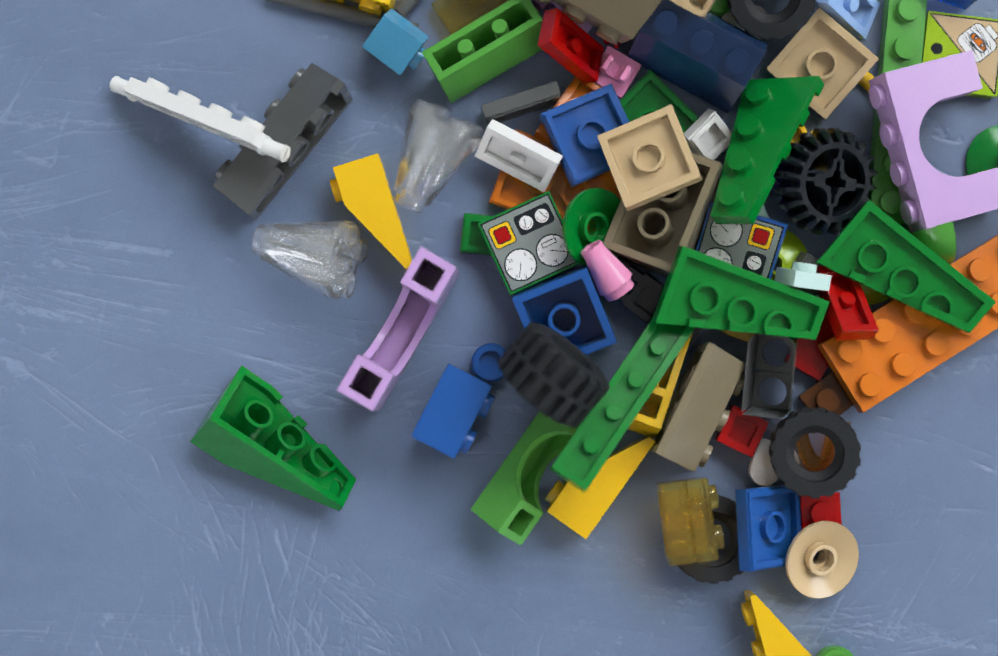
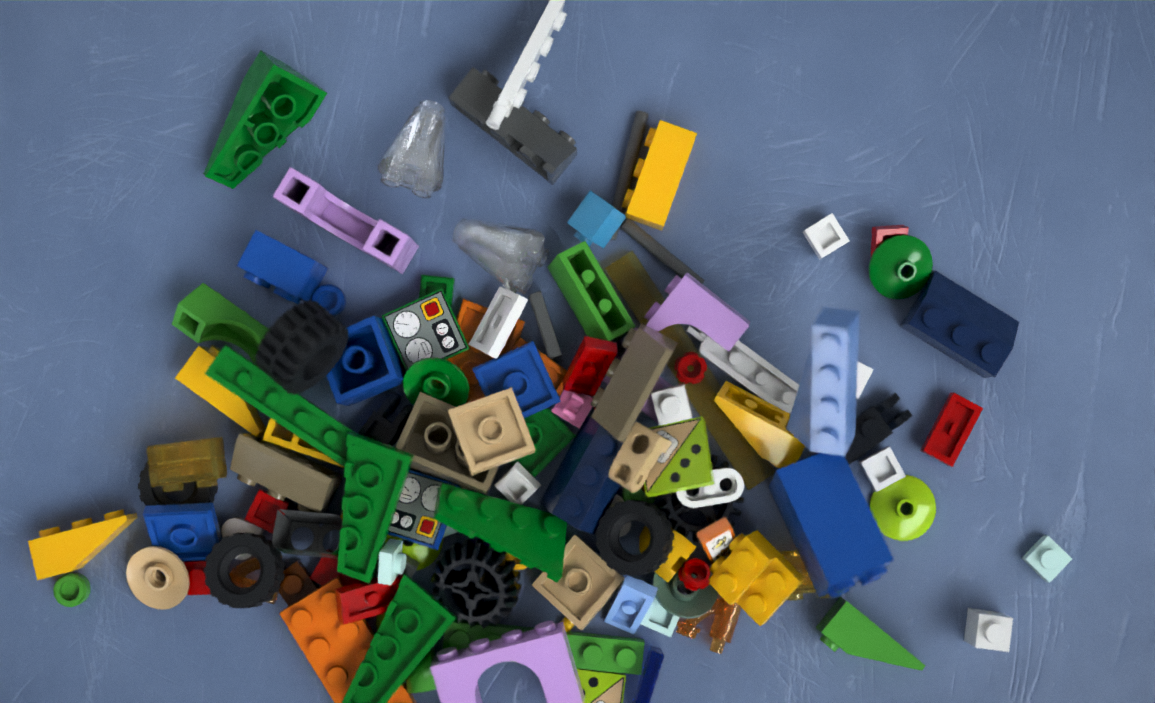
camera: 90 degrees right, 0 degrees up
yellow slope [329,153,413,270] -> none
bright pink cone [581,240,634,302] -> none

